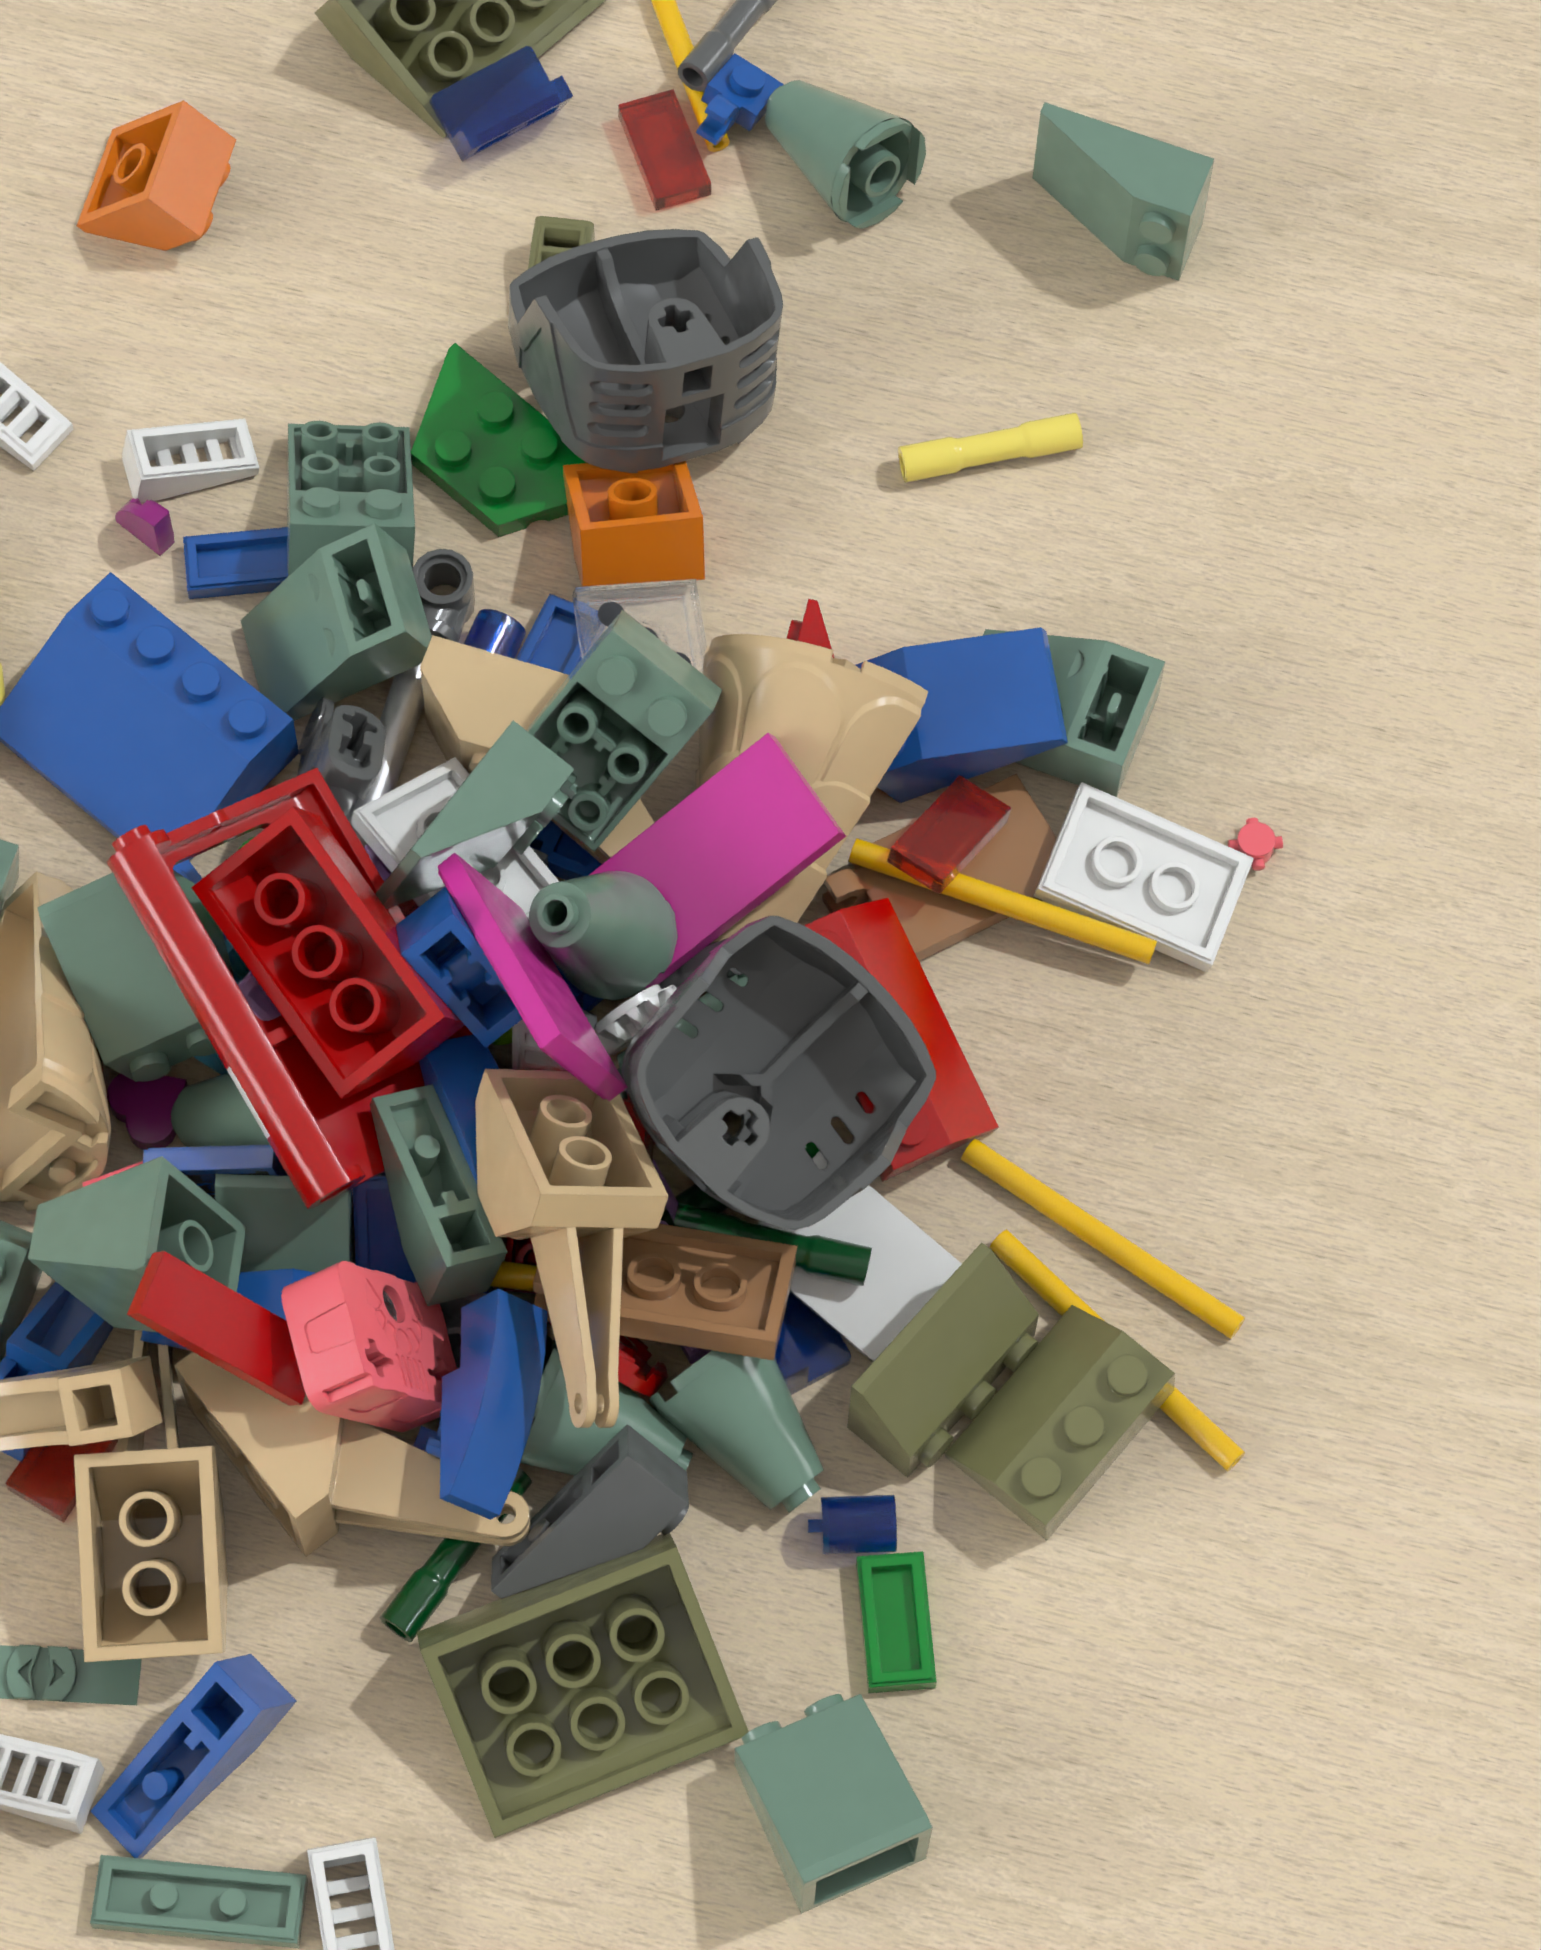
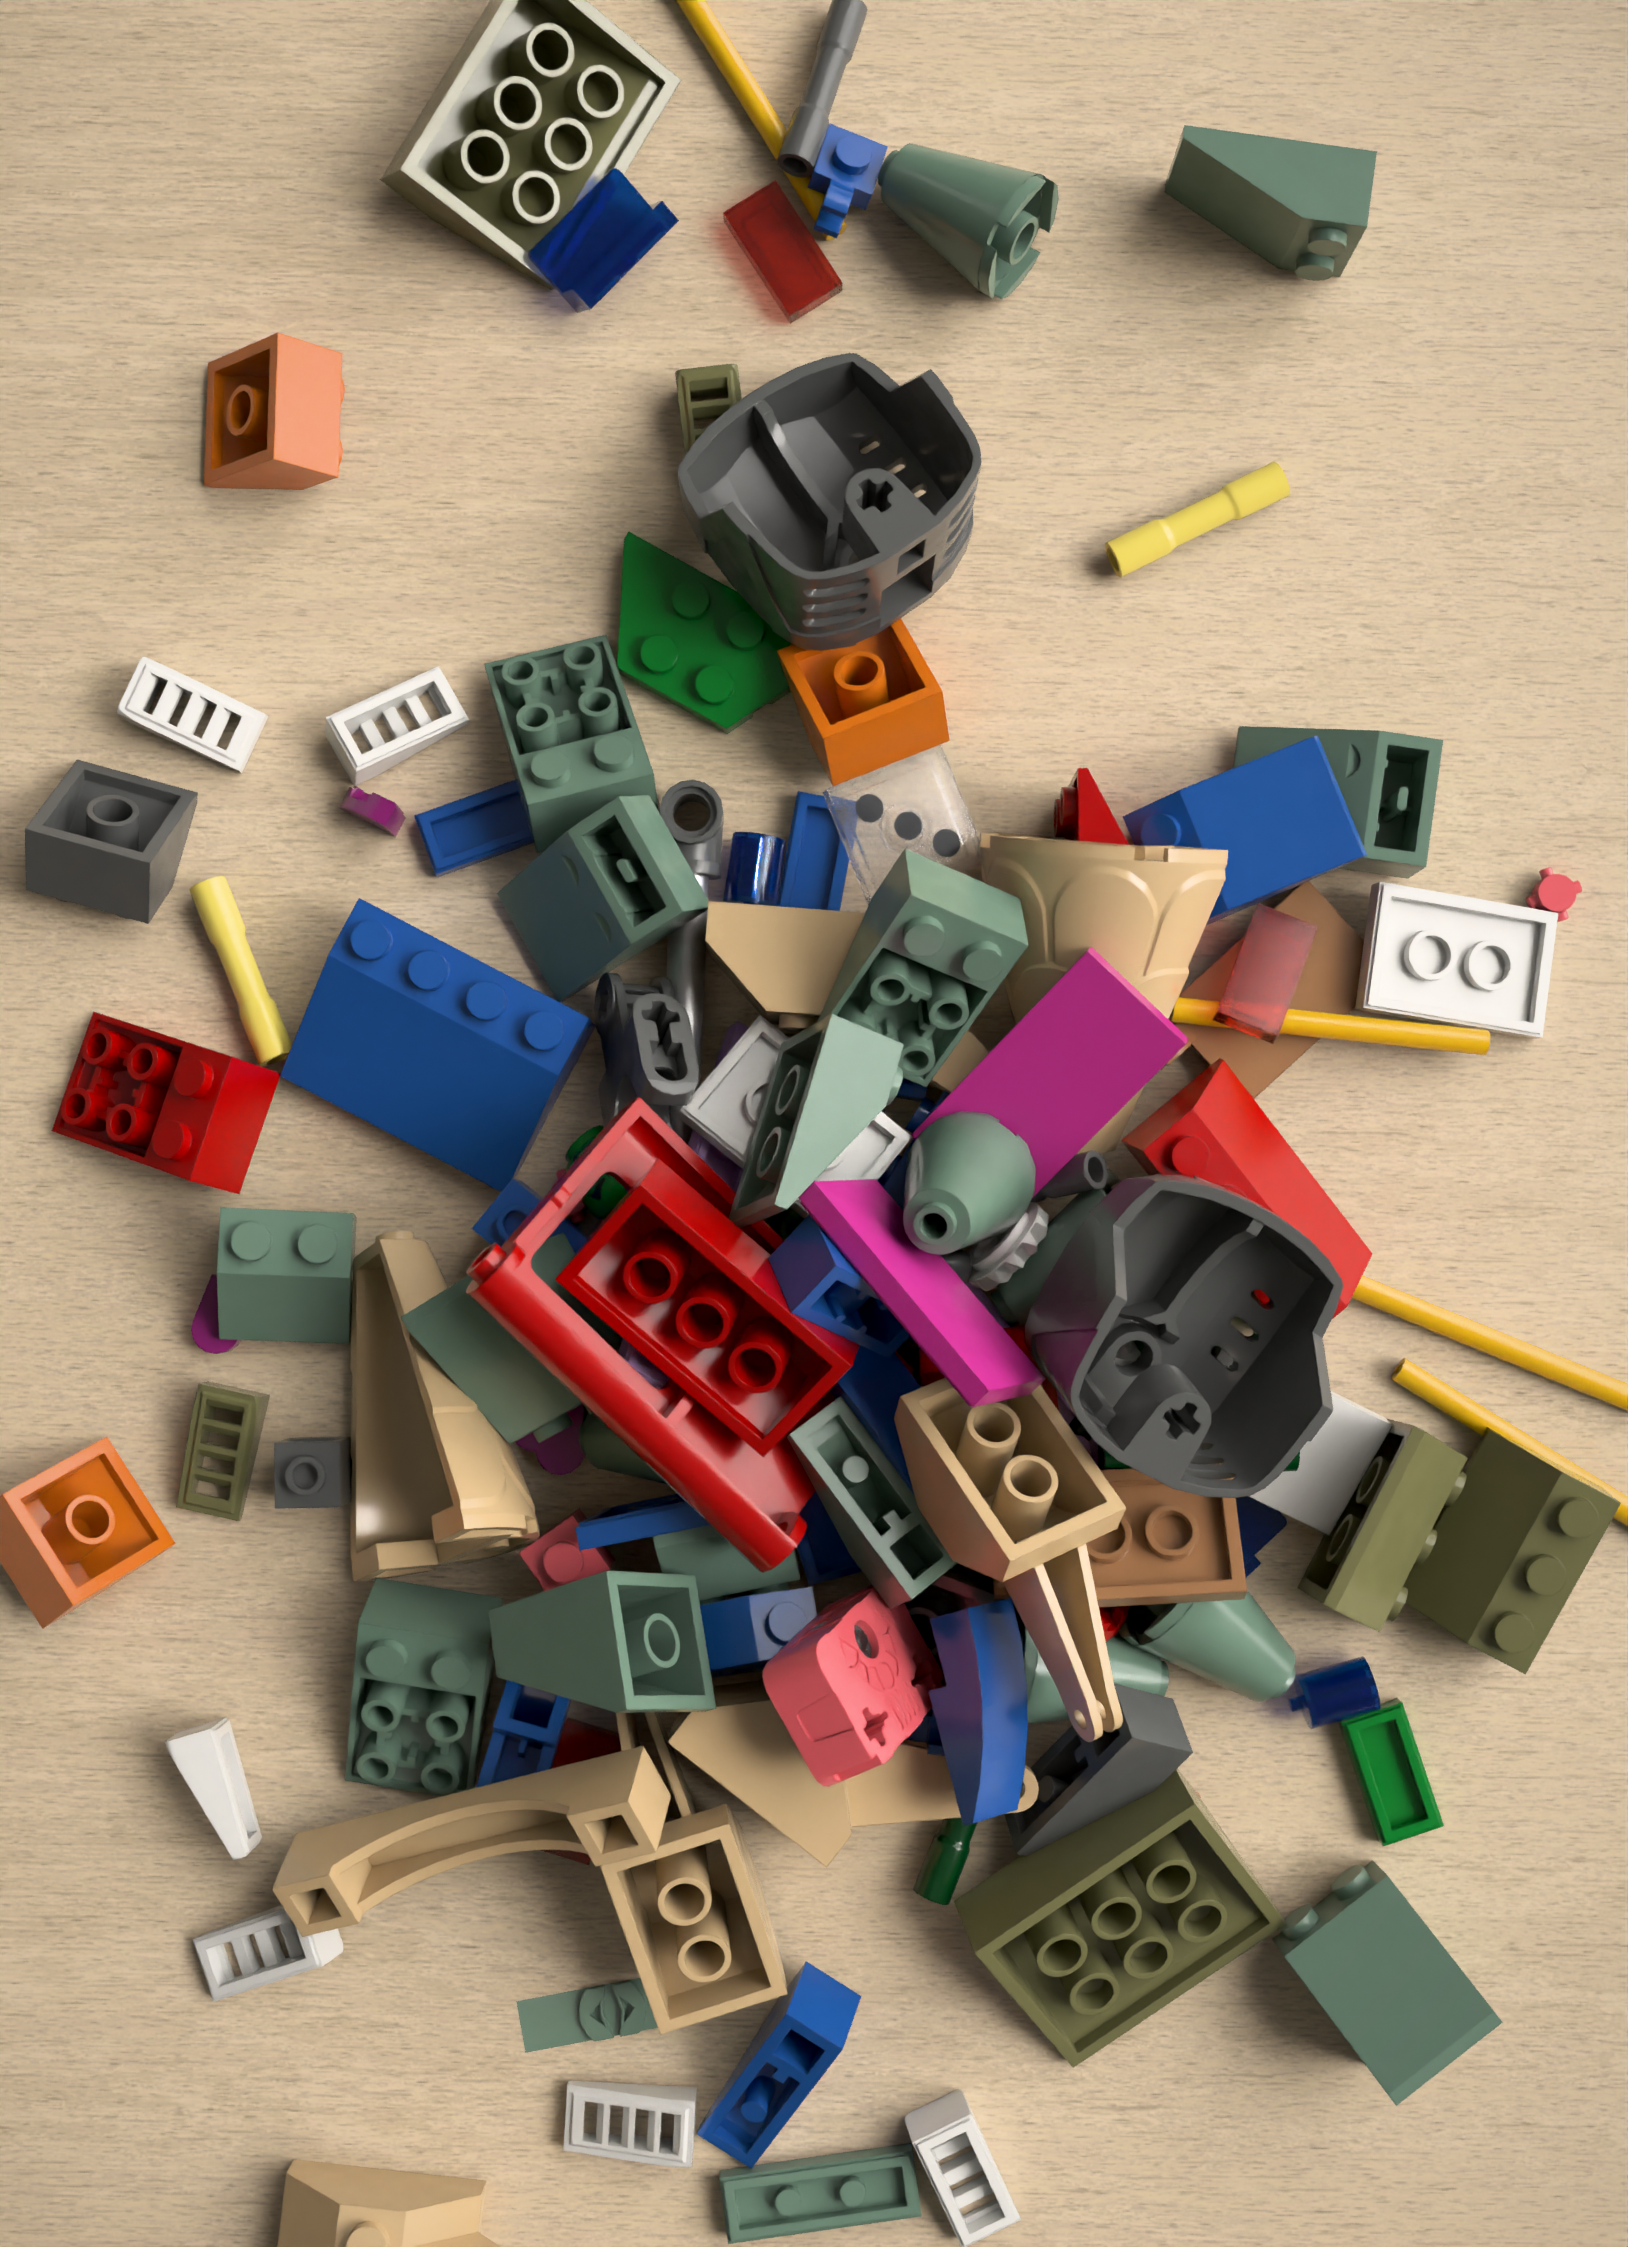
camera: 15 degrees left, 20 degrees up
red tile [127,1251,306,1406] -> none

